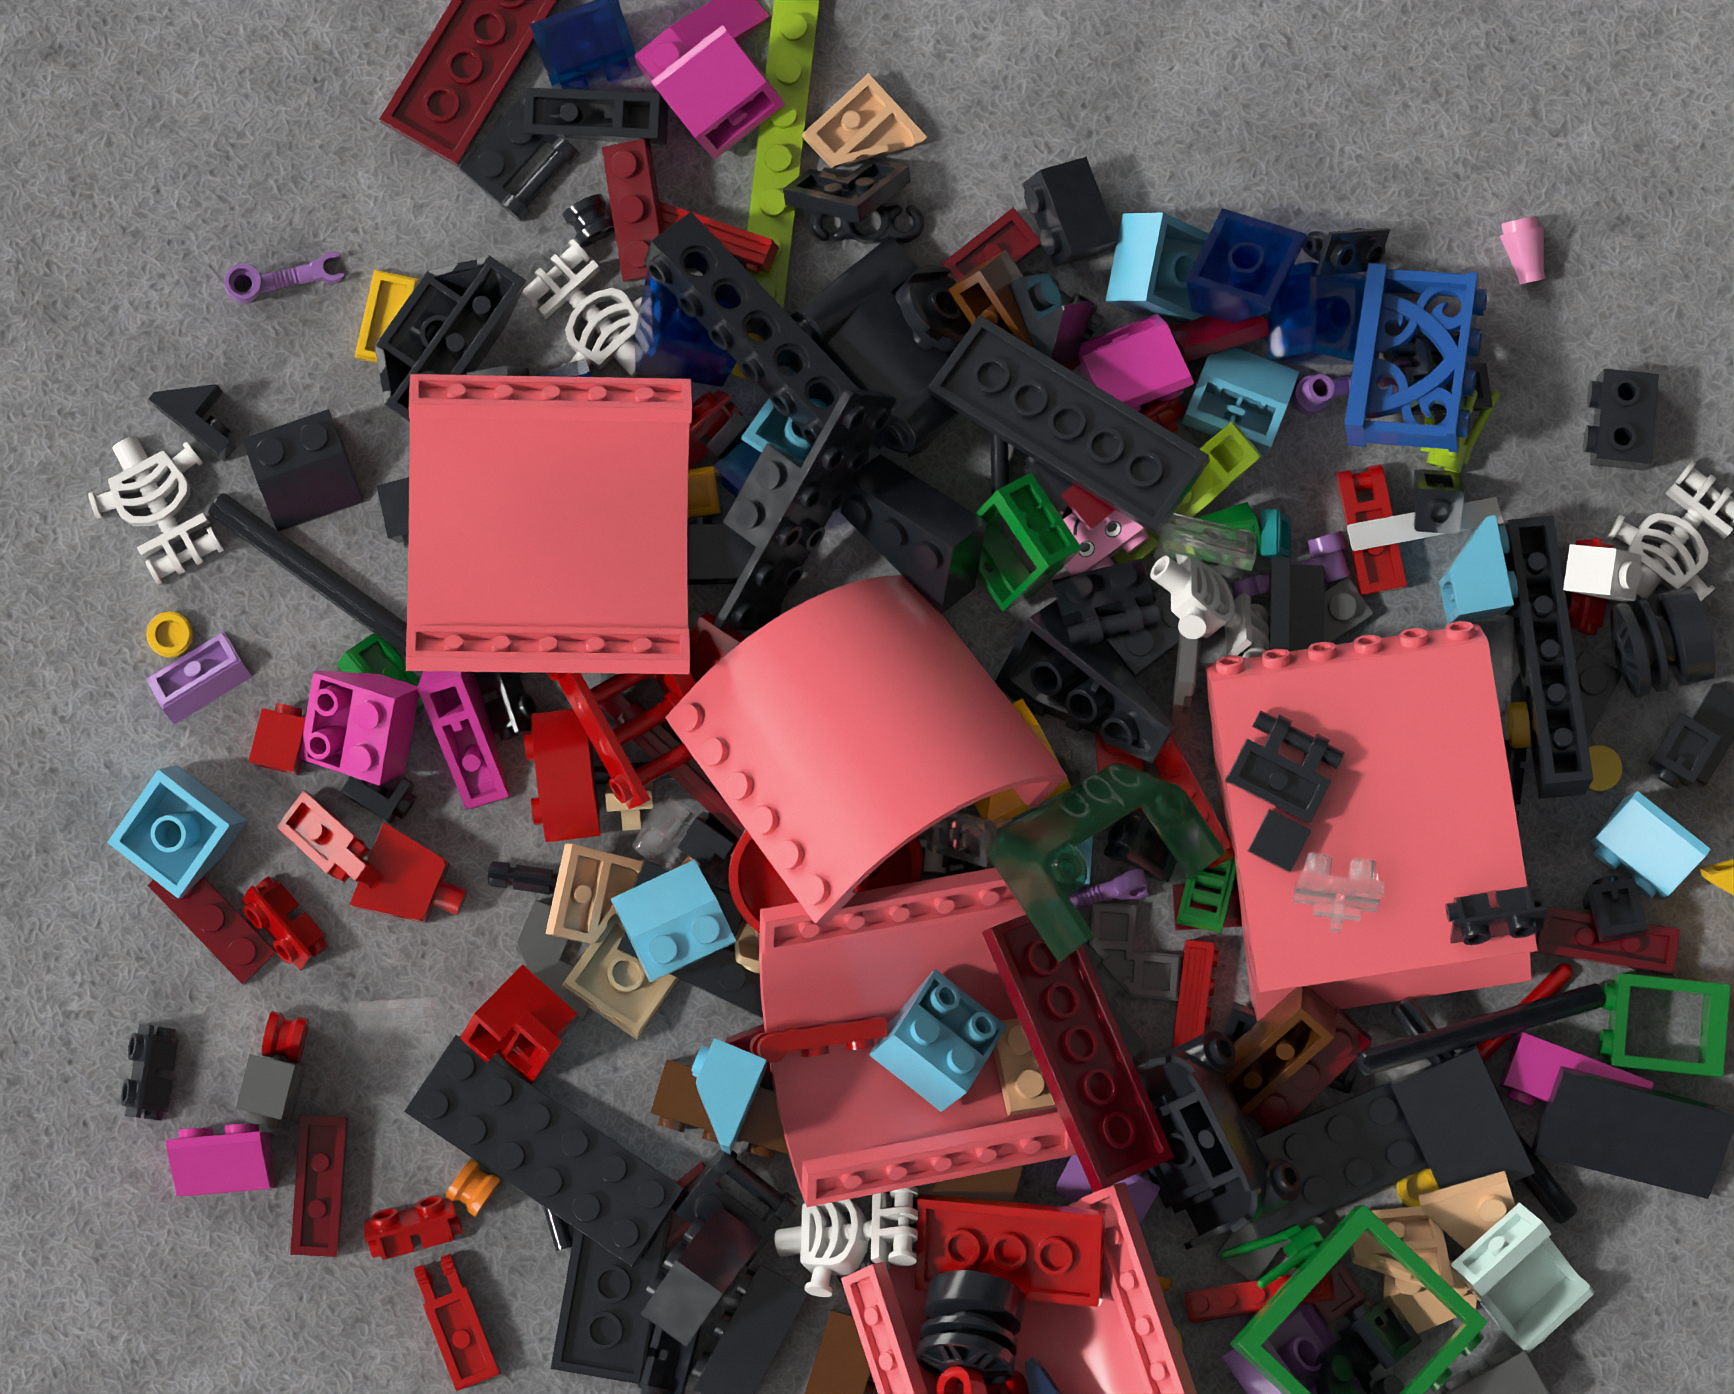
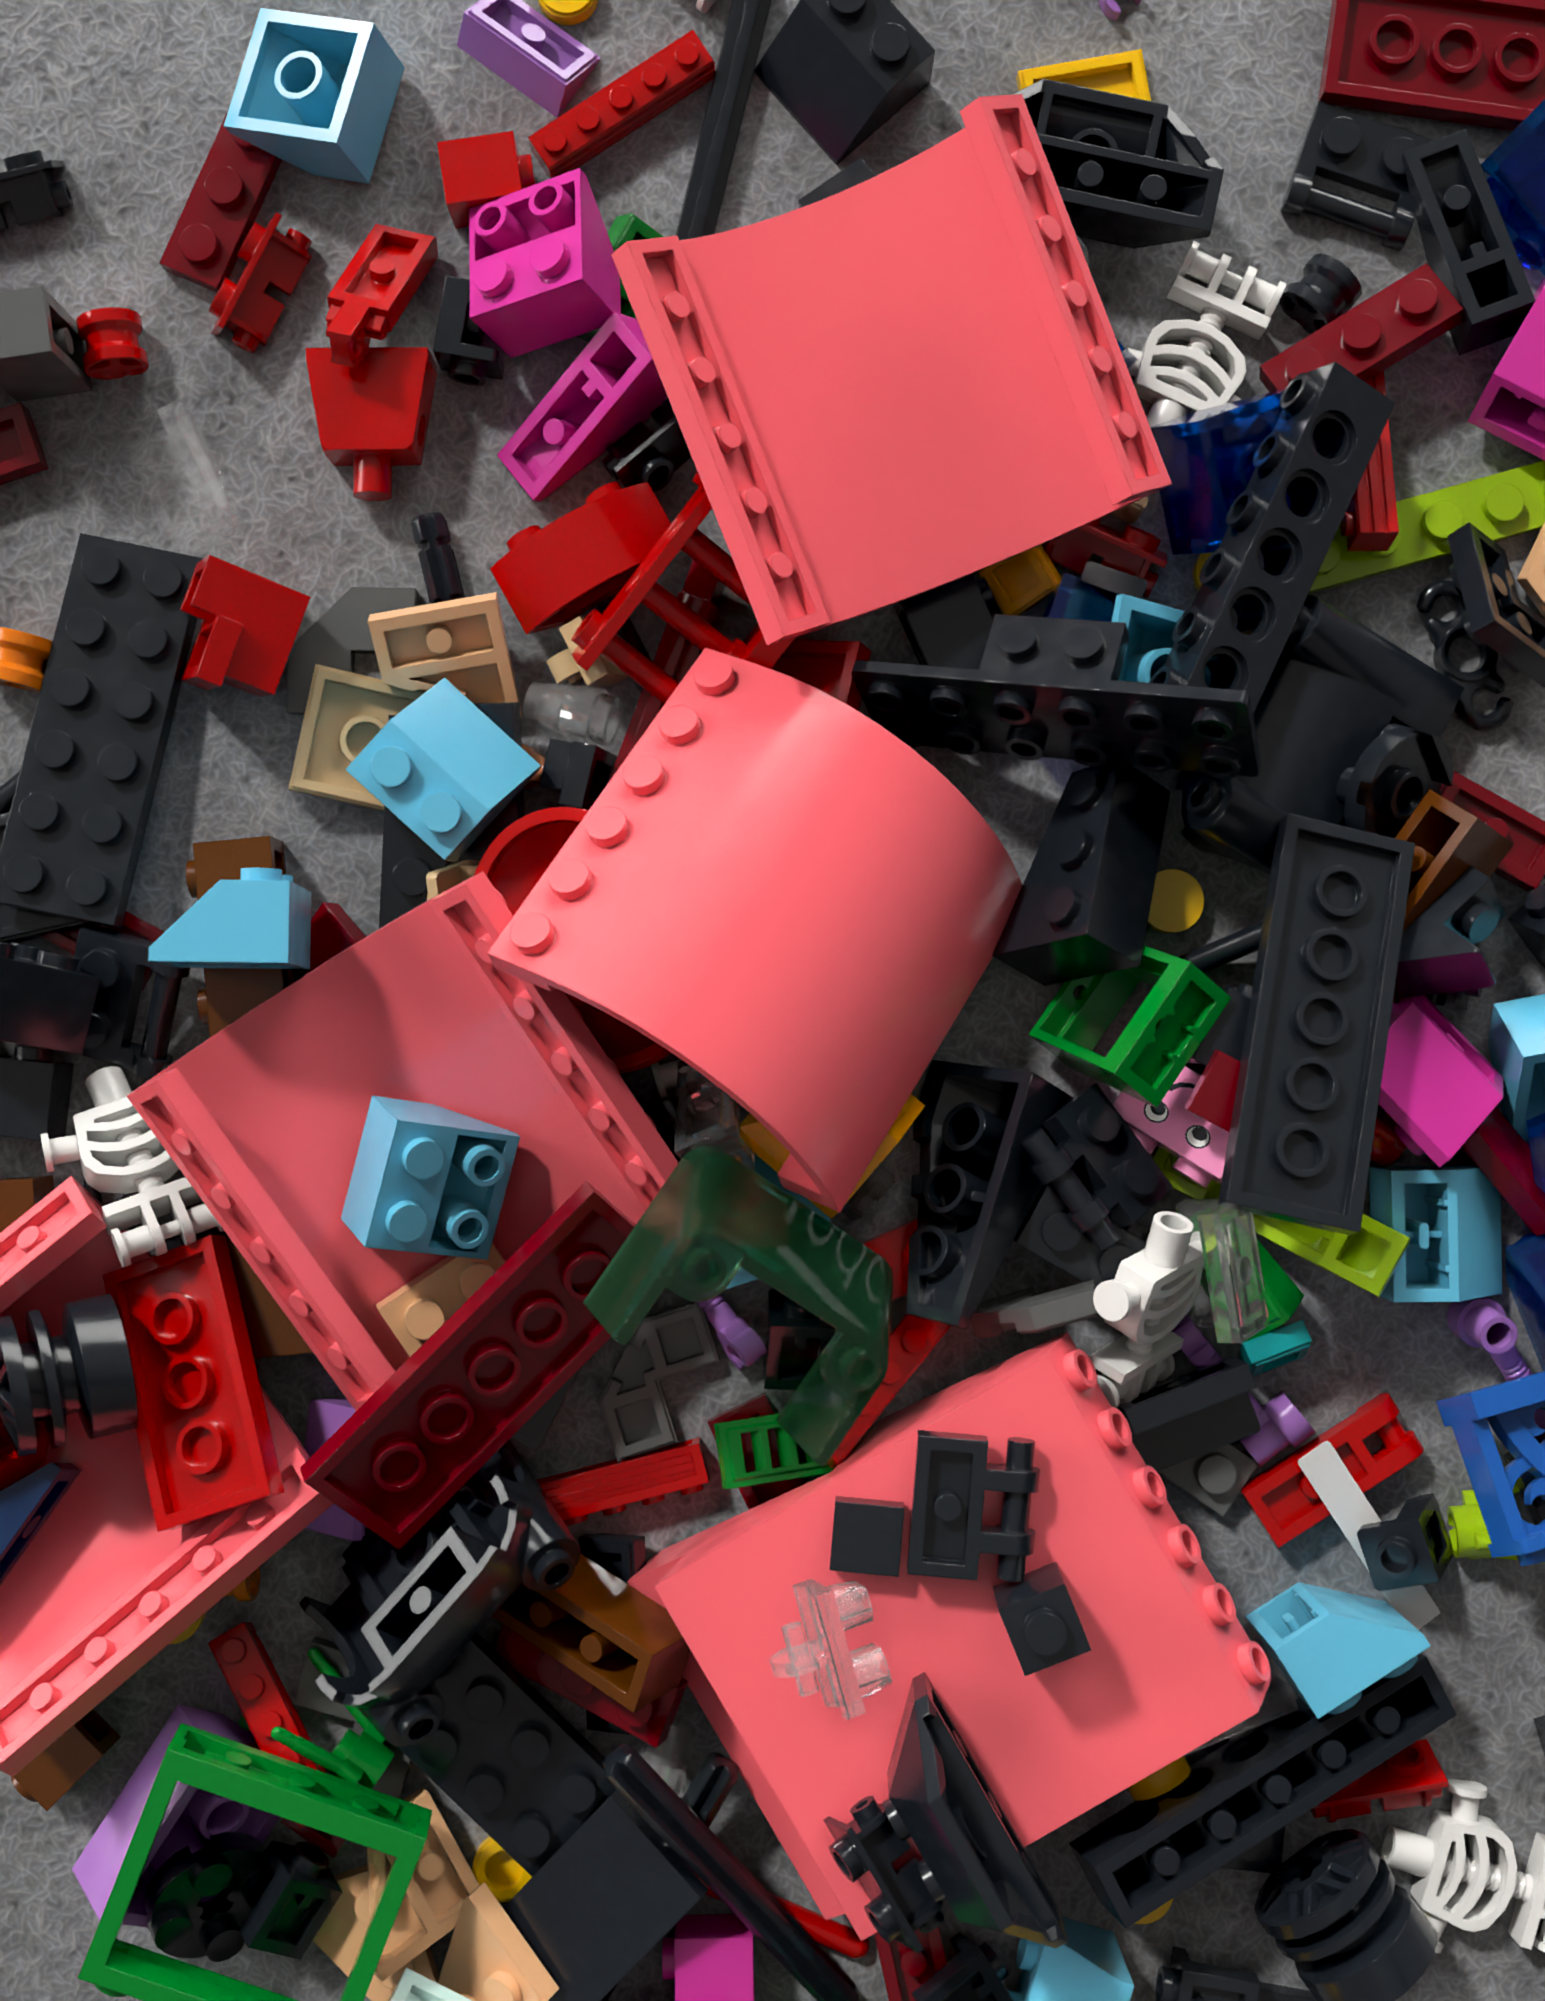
camera: 70 degrees right, 5 degrees up
red plate [749,1016,887,1063] -> none
white slope [1563,544,1642,602] -> none
none -> red piece [528,30,715,179]
none -> black wedge [883,1672,1068,1949]
none -> black brick [993,1562,1091,1676]
none -> yellow tile [1147,869,1204,934]

